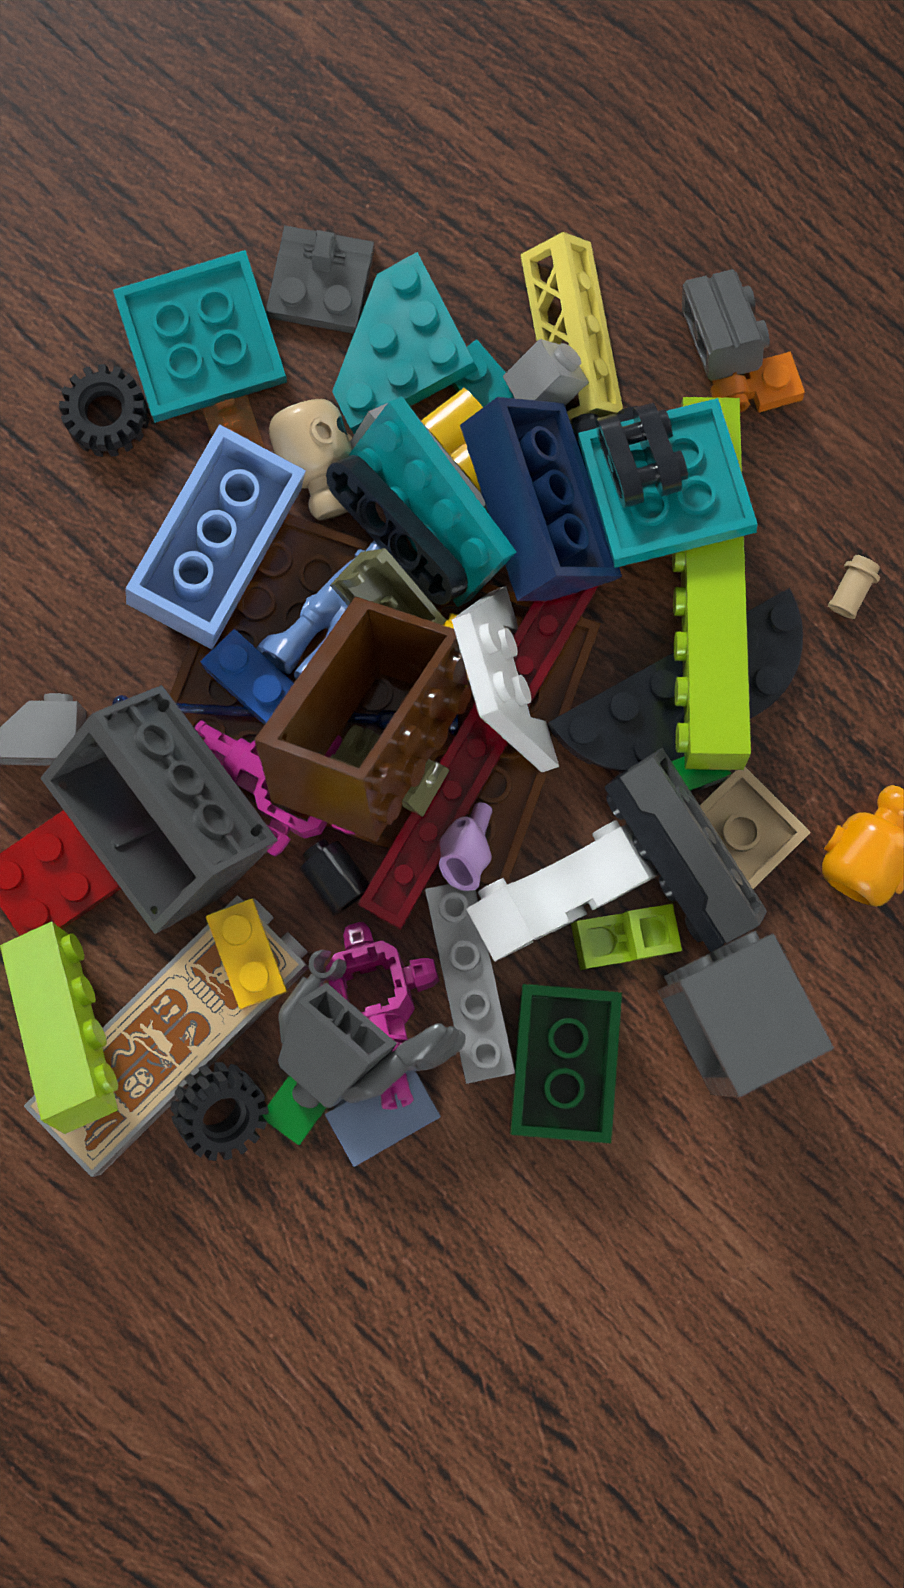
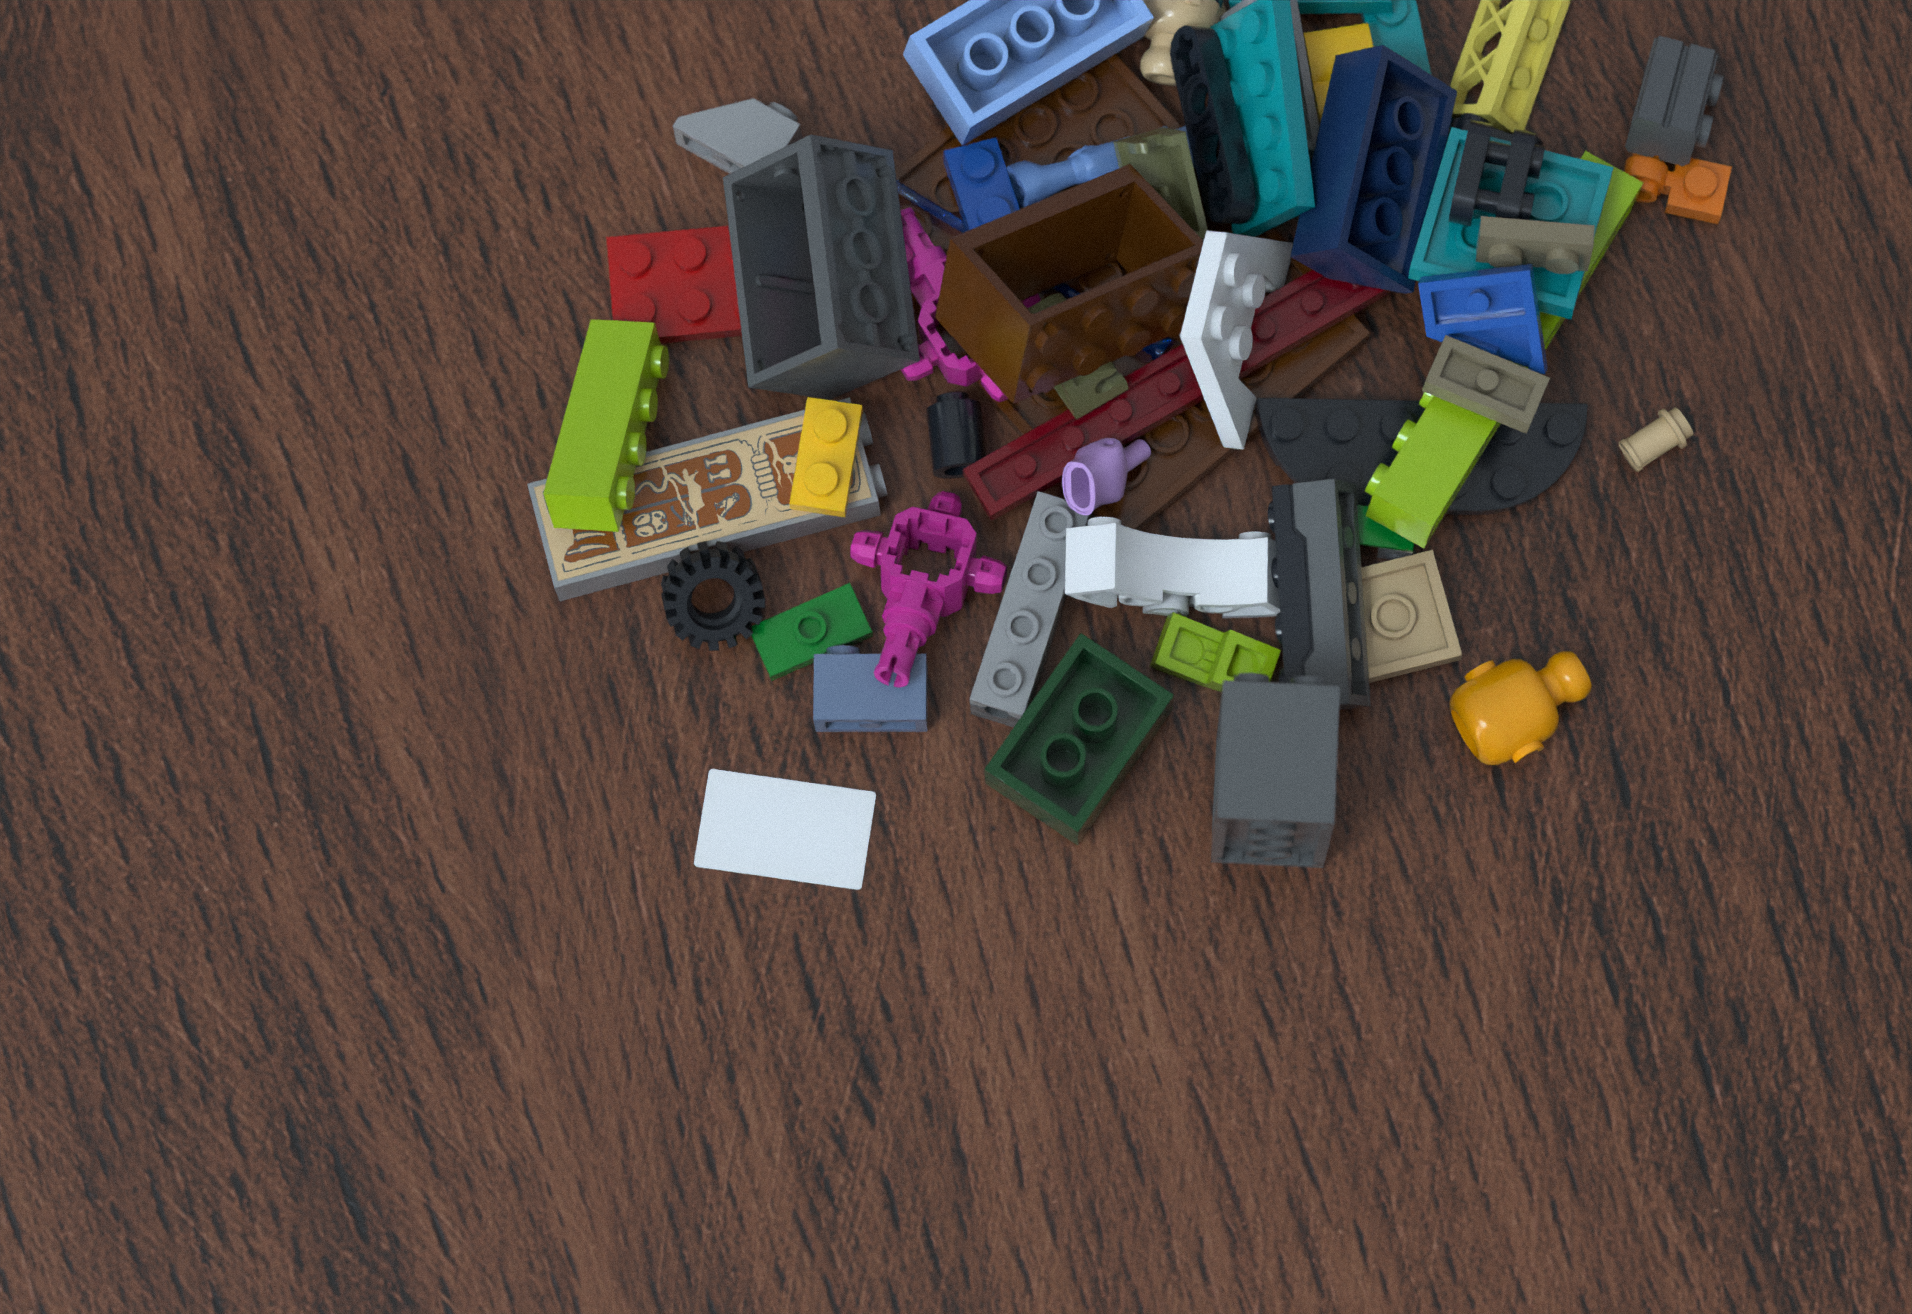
camera: 35 degrees right, 5 degrees down
dark grey torso [278,950,466,1108] -> none
light grey brick [503,339,589,406] -> none
none -> white sticker [694,769,876,890]
none -> blue wing [1418,264,1548,374]
none -> dark tan plate [1422,335,1550,434]
none -> dark tan plate [1476,216,1595,274]

